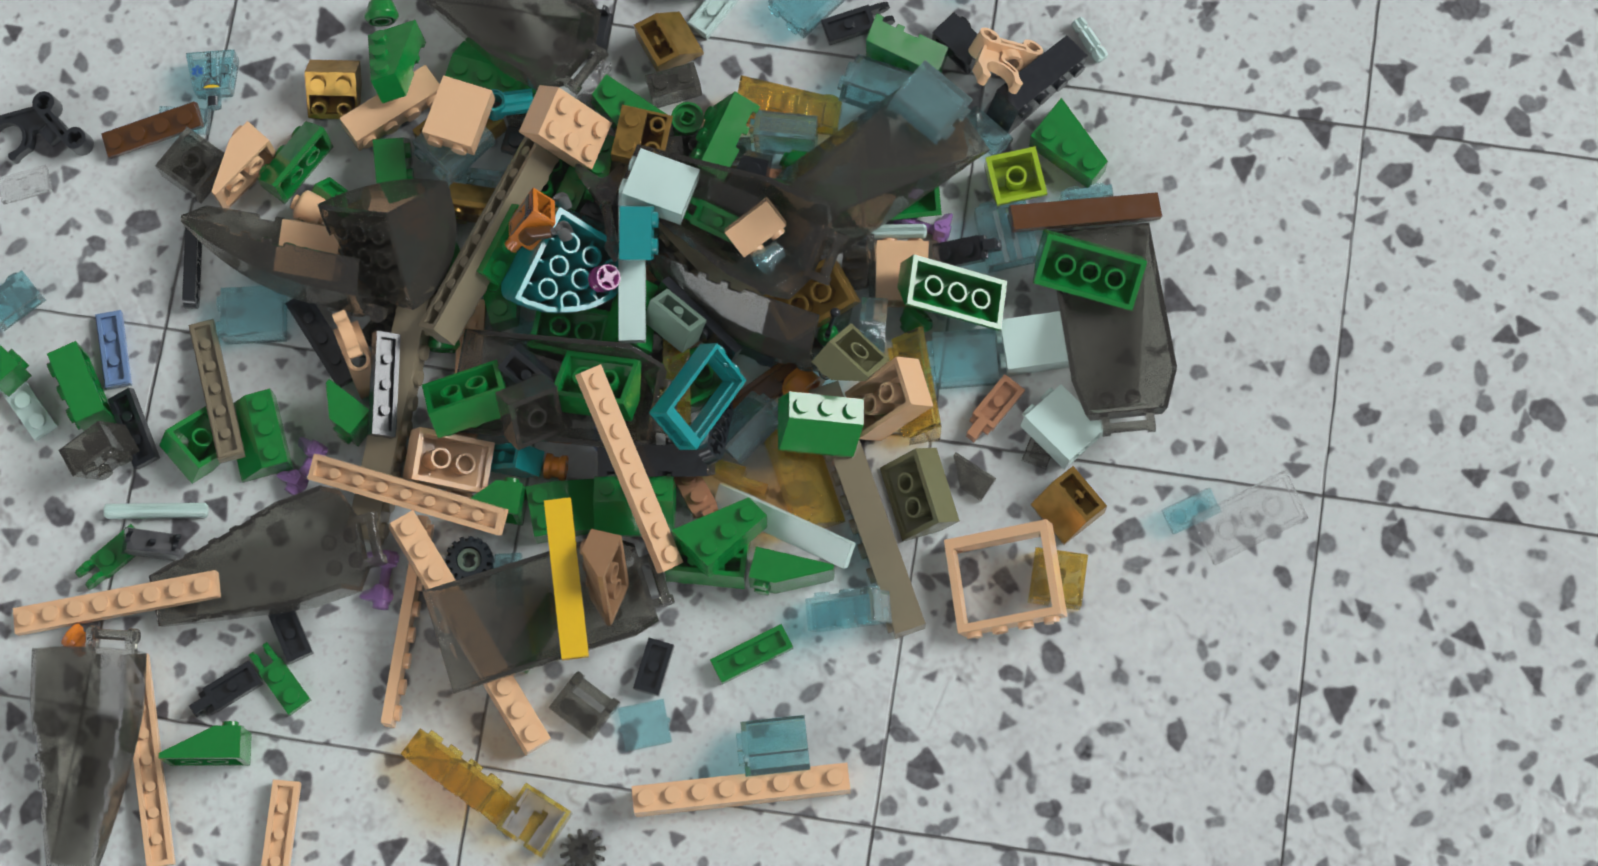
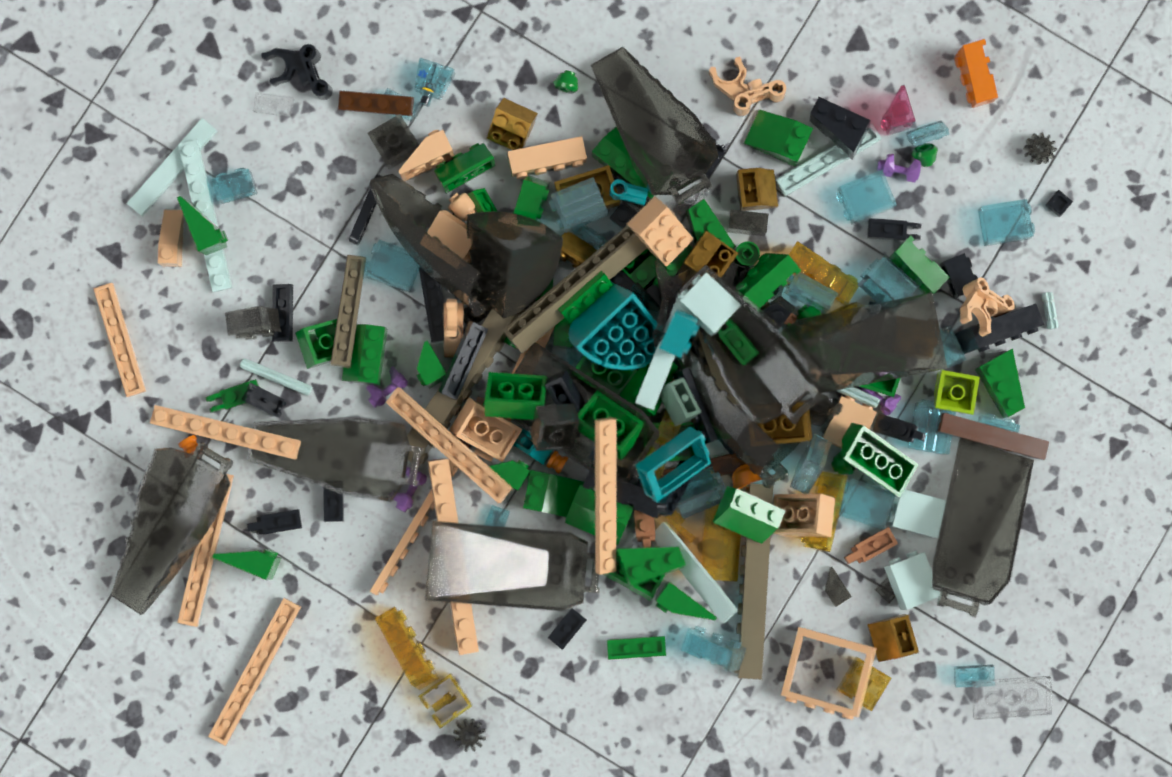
camera: 15 degrees right, 10 degrees up
green brick [46,341,116,436] -> none
medium blue tile [95,310,132,390] -> none
green hinge [249,642,312,716] -> none
green wedge [368,20,426,104] -> none
light nougat brick [422,75,495,155] -> none
black bush [445,536,495,586] -> none
torso [505,188,573,253] -> none
yellow tile [544,497,589,661] -> none
clear smoke plate [549,671,621,741] -> none
medium nougat slope [580,529,629,626] -> none
magenta wheel [588,264,621,293] -> none
clear light blue piece [618,699,672,752] -> none
light nougat brick [631,762,850,817] -> none
light nougat brick [725,197,786,257] -> none
clear light blue brick [736,715,810,777] -> none
clear light blue piece [752,242,785,274] -> none
olive slope [812,323,890,381] -> none
hinge [817,308,840,346] -> none
olive slope [880,448,960,541] -> none
clear light blue brick [888,60,973,144] -> none
green slope [1033,229,1148,311] -> none

